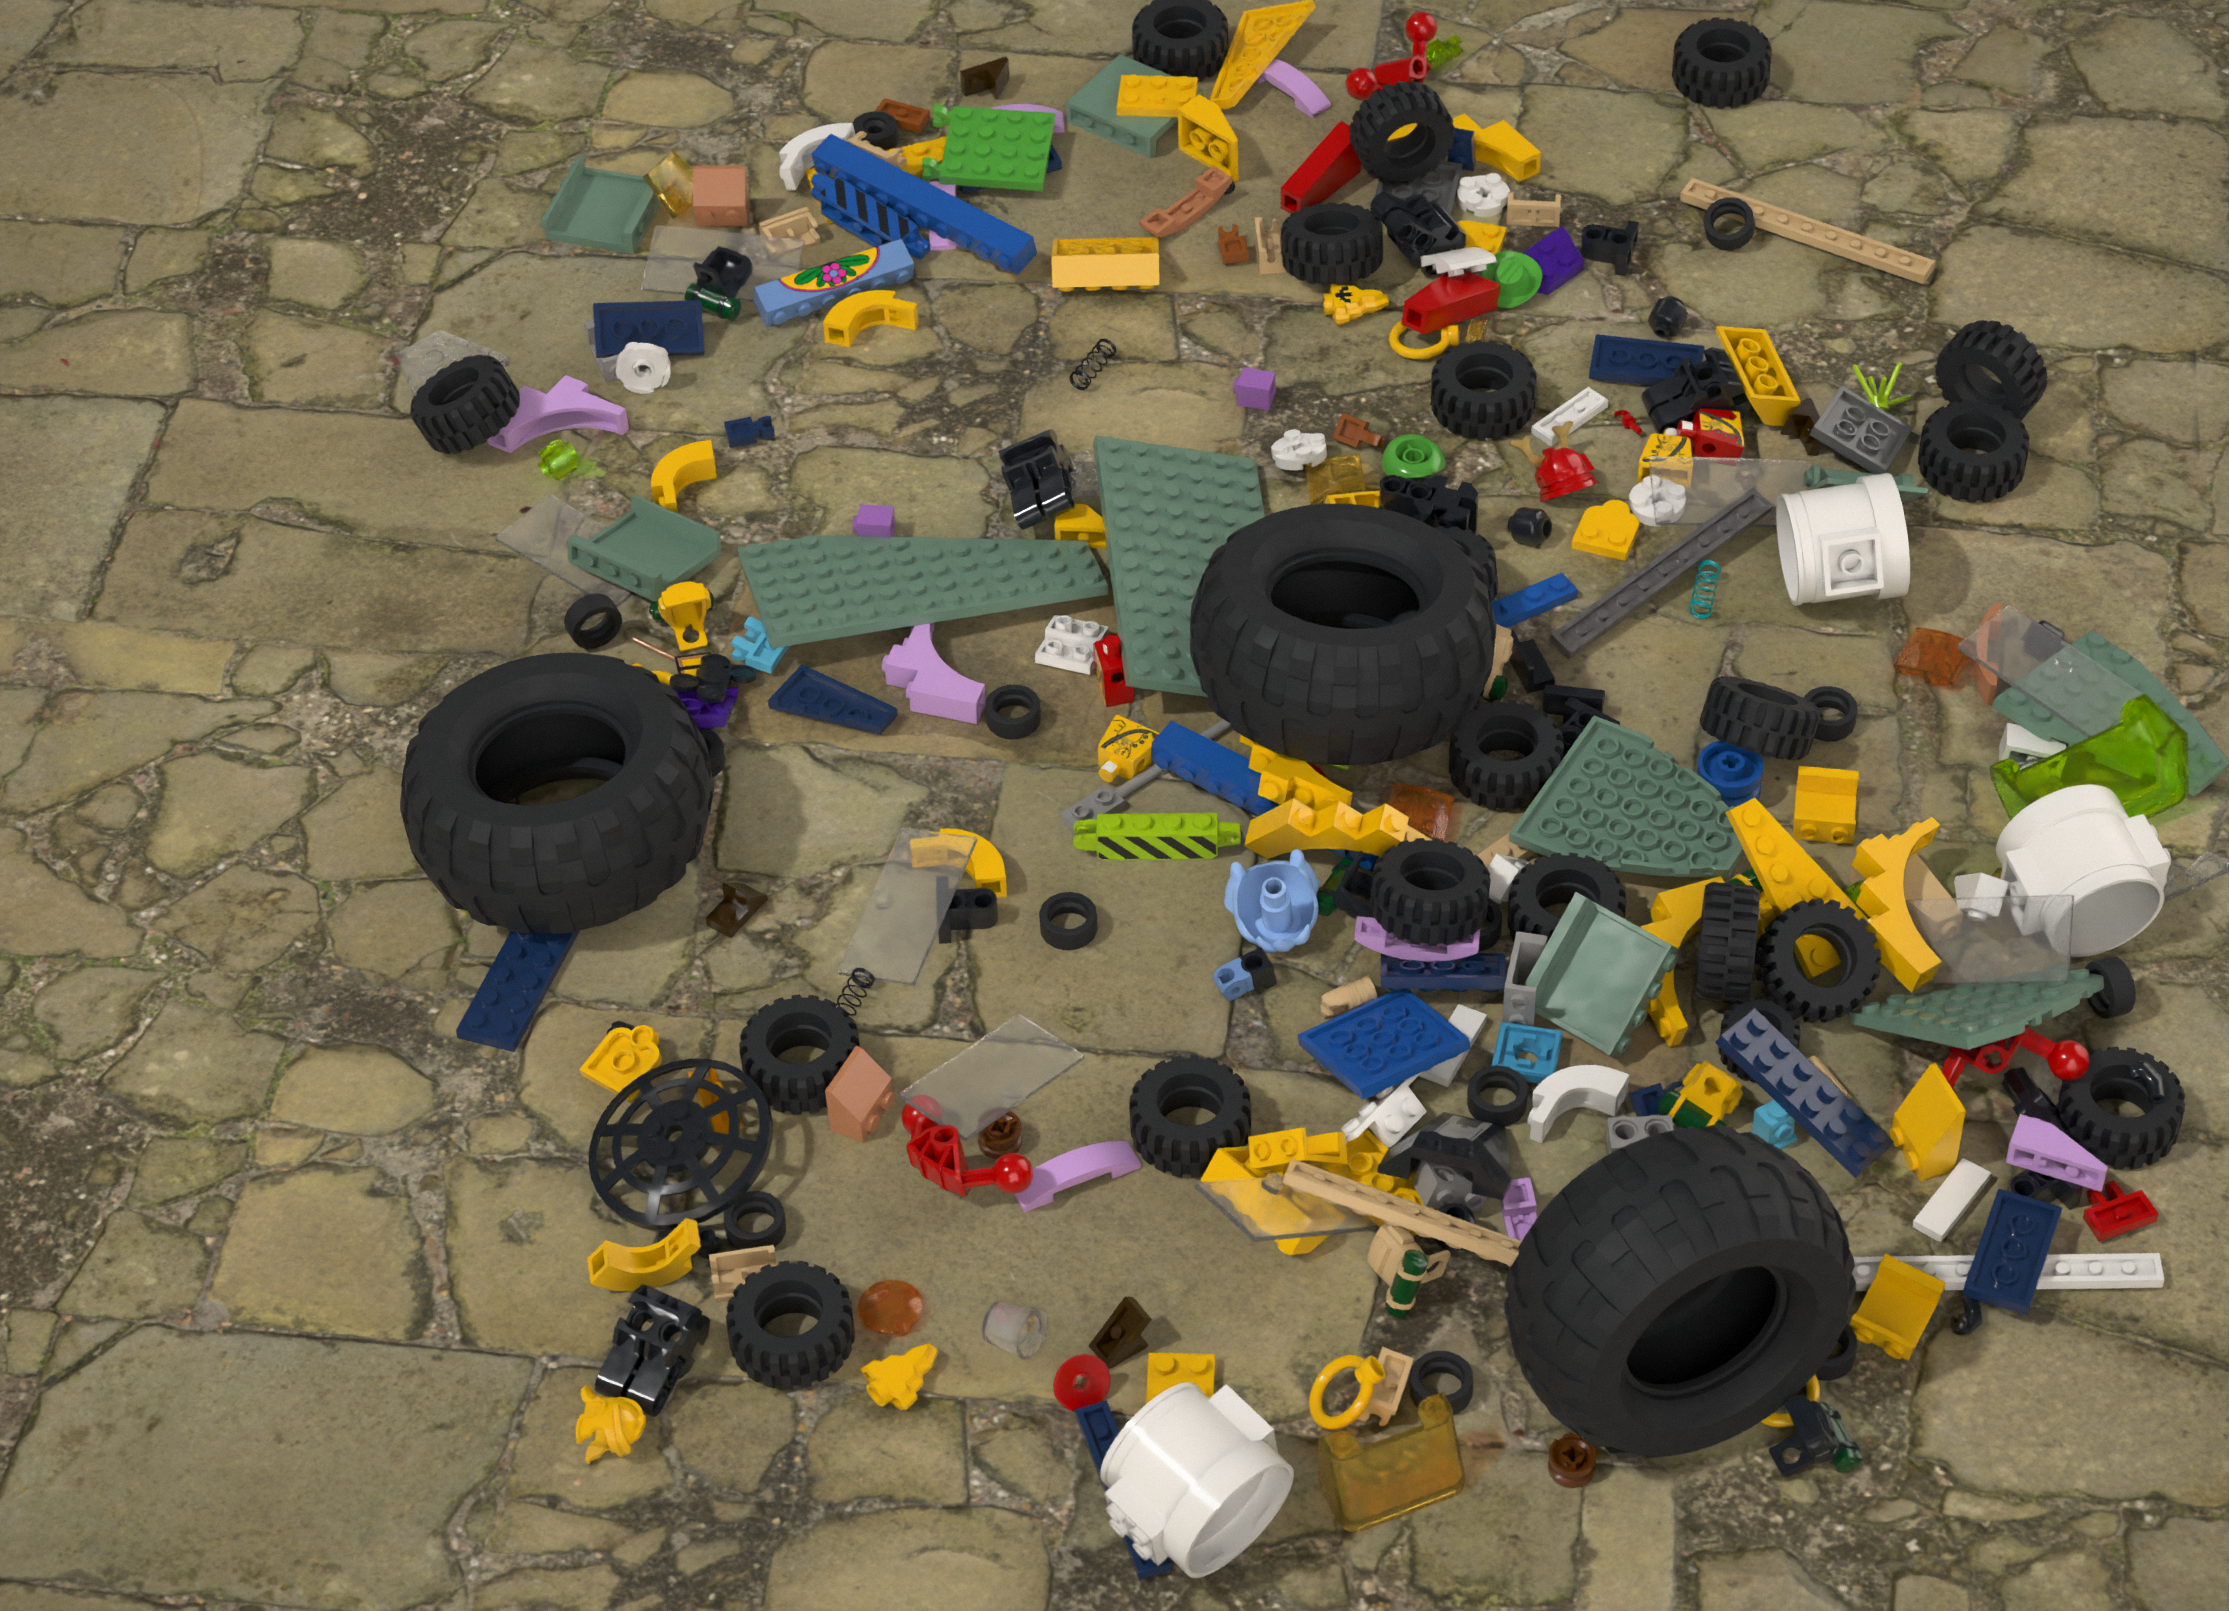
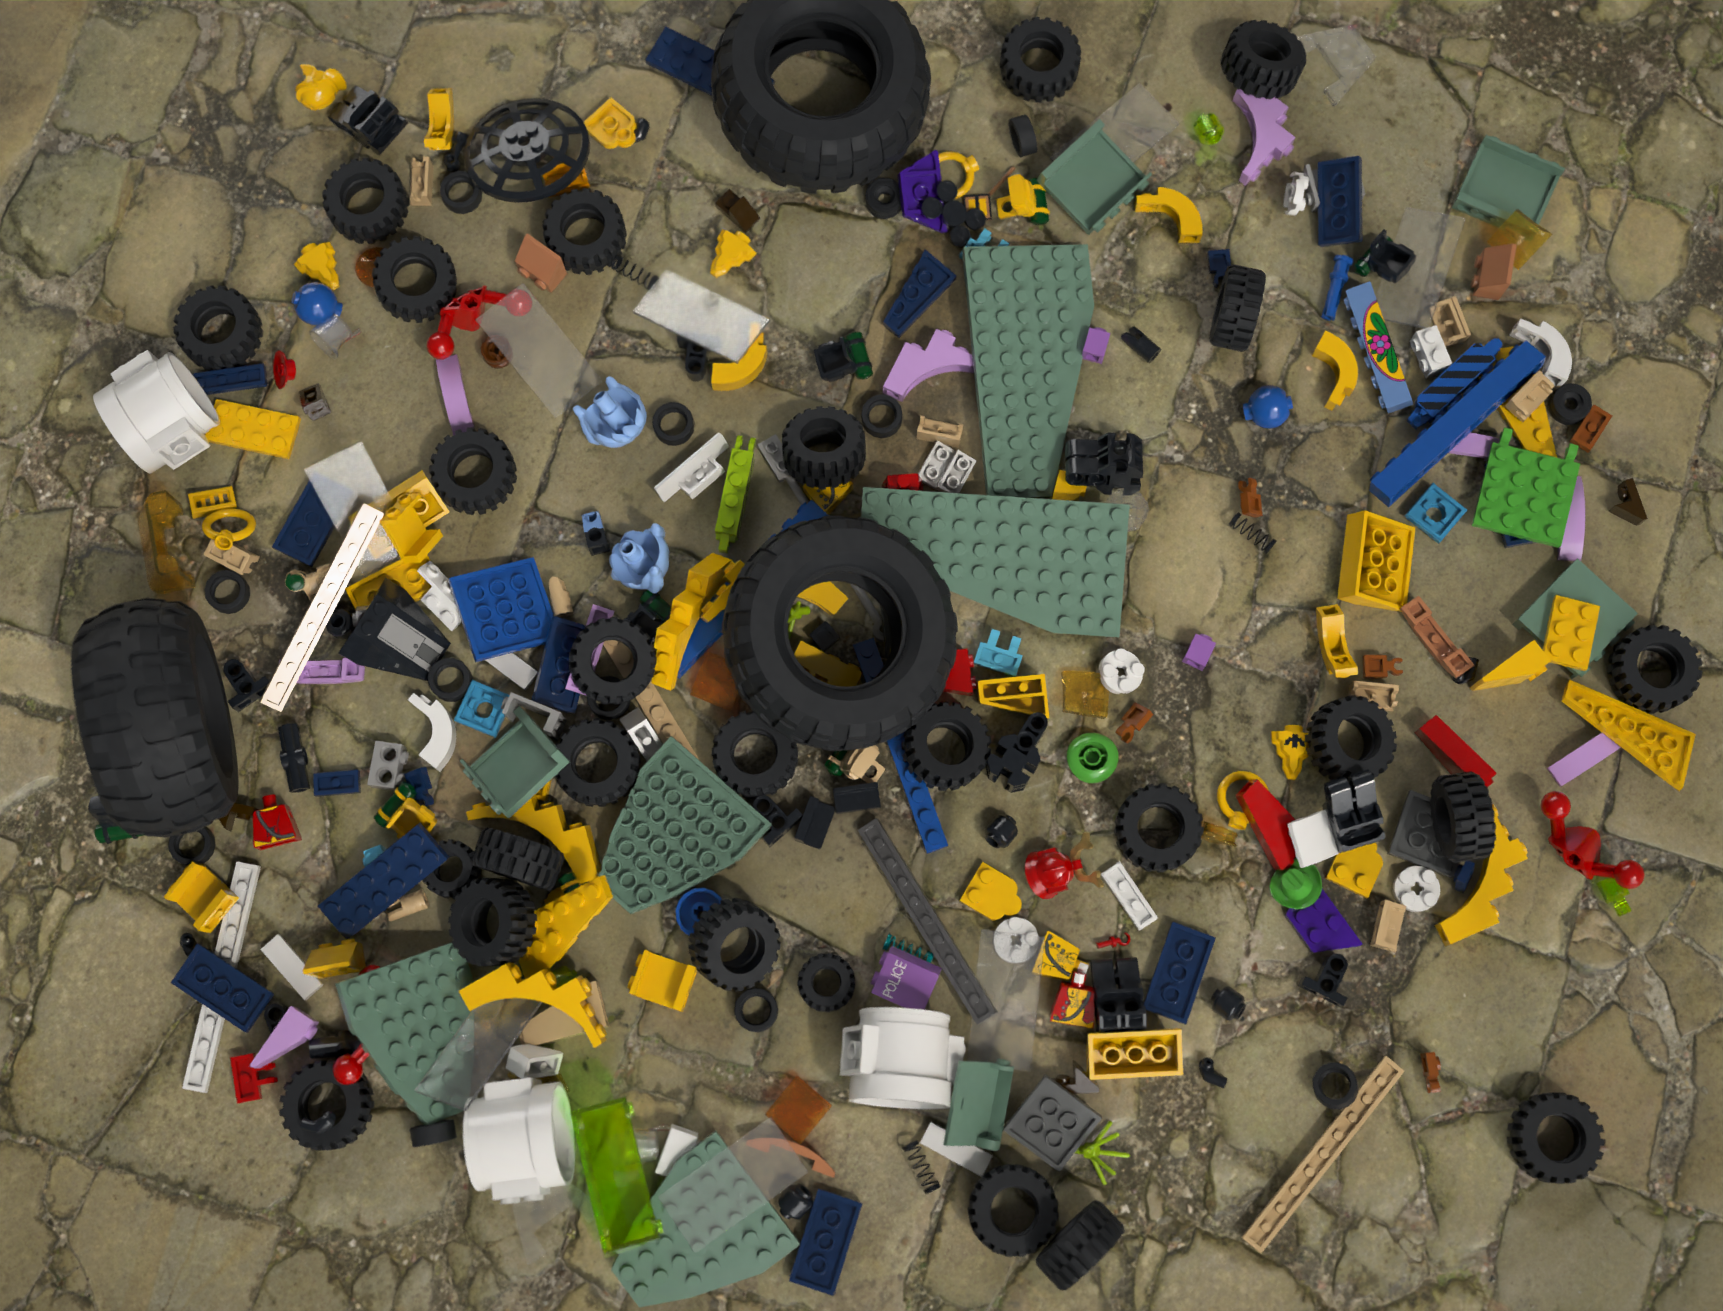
camera: 100 degrees right, 30 degrees up
none -> black tyre [173,285,263,371]
none -> yellow slope [188,486,237,519]
none -> dark blue plate [272,472,354,567]
none -> blue brick [292,282,343,326]
none -> black tyre [372,236,457,323]
none -> light blue piece [573,376,647,448]
none -> white bracket [654,433,729,502]
none -> yellow rock [710,229,757,278]
none -> black tyre [782,406,866,489]
none -> dark blue plate [789,1189,863,1296]
none -> black tyre [798,953,855,1012]
none -> black piece [814,332,873,382]
none -> medium lavender brick [870,946,942,1010]
none -> black piece [902,1140,941,1194]
none -> tan hinge [917,415,964,448]
none -> white tile [920,1122,992,1177]
none -> black tyre [1000,17,1081,103]
none -> black hinge [1121,326,1161,364]
none -> black arm [1199,1057,1227,1089]
none -> black tyre [1209,264,1266,352]
none -> dark orange plate [1238,478,1263,518]
none -> blue brick [1243,385,1293,429]
none -> yellow arch [1316,604,1358,678]
none -> blue pin [1321,255,1353,321]
none -> dark azure piece [1404,483,1467,544]
none -> white brick [1410,325,1452,379]
none -> dark orange plate [1420,1052,1441,1093]

